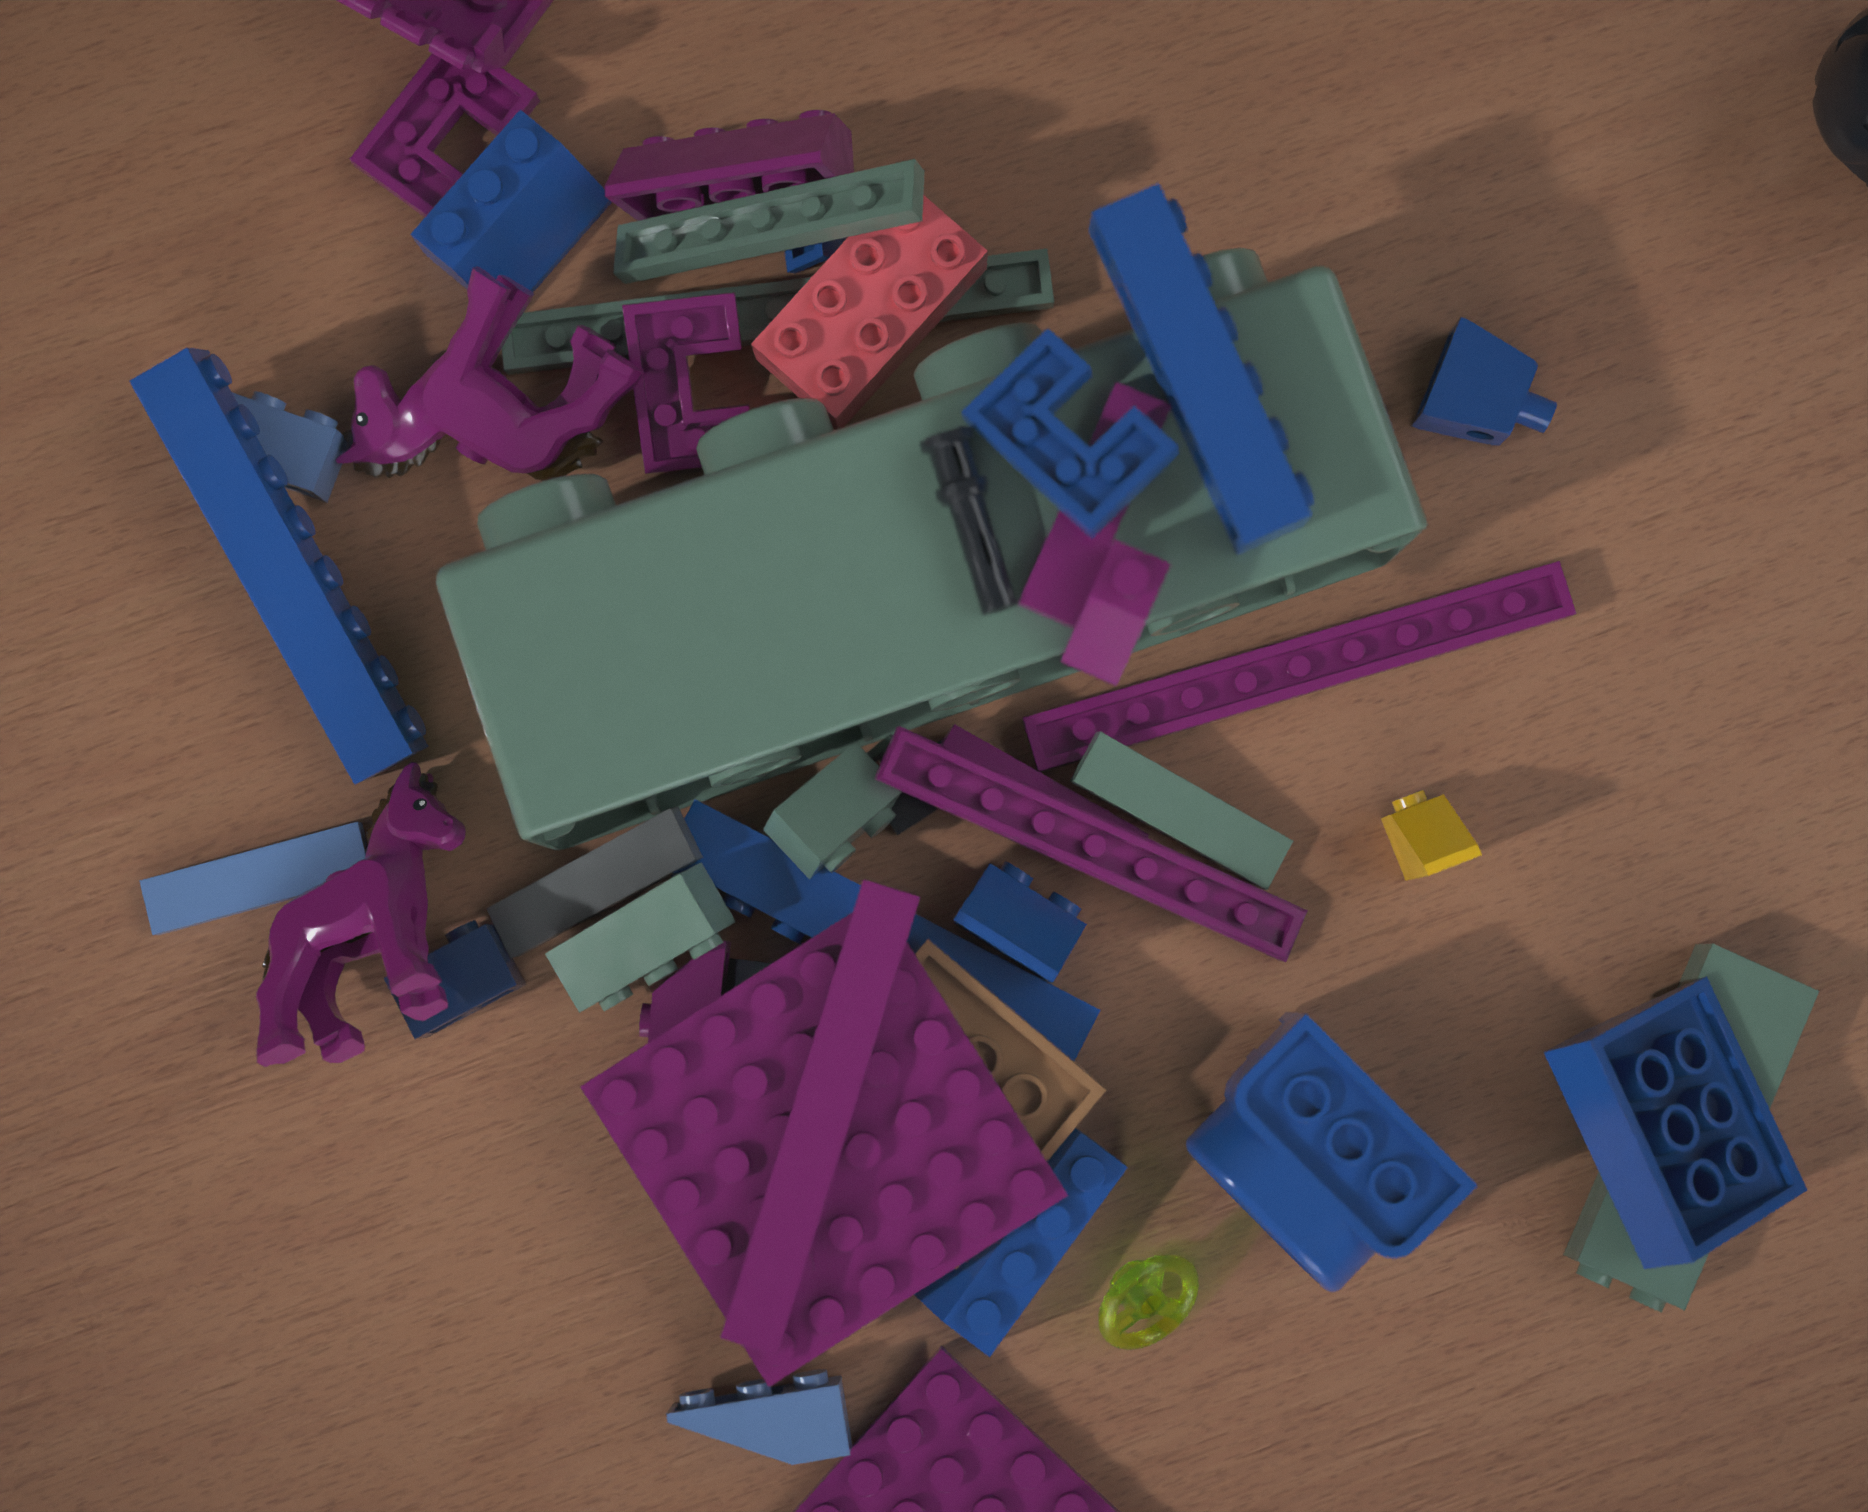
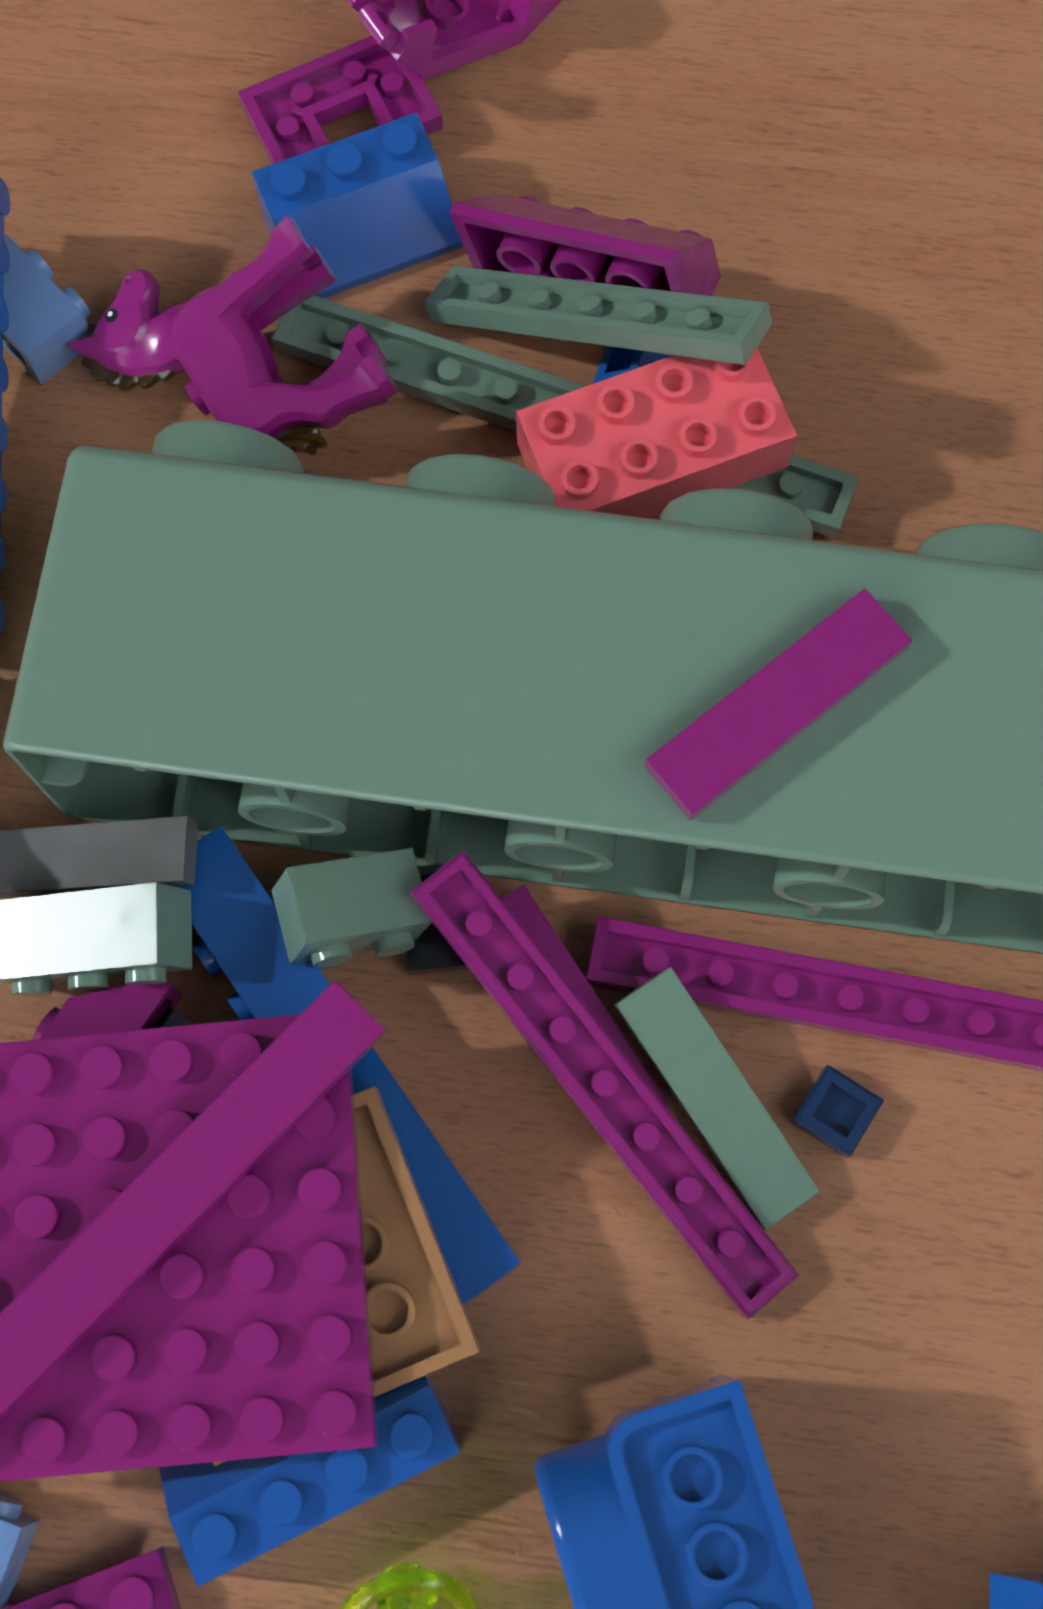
camera: 25 degrees right, 10 degrees down
magenta plate [622,292,750,474] -> none
black pin [920,426,1018,616] -> none
blue slope [953,861,1087,983] -> none
blue plate [961,328,1179,539] -> none
magenta slope [1060,539,1171,686] -> none
blue brick [1088,183,1314,555] -> none
yellow slope [1381,790,1482,881] -> none
none -> dark blue tile [791,1064,884,1158]

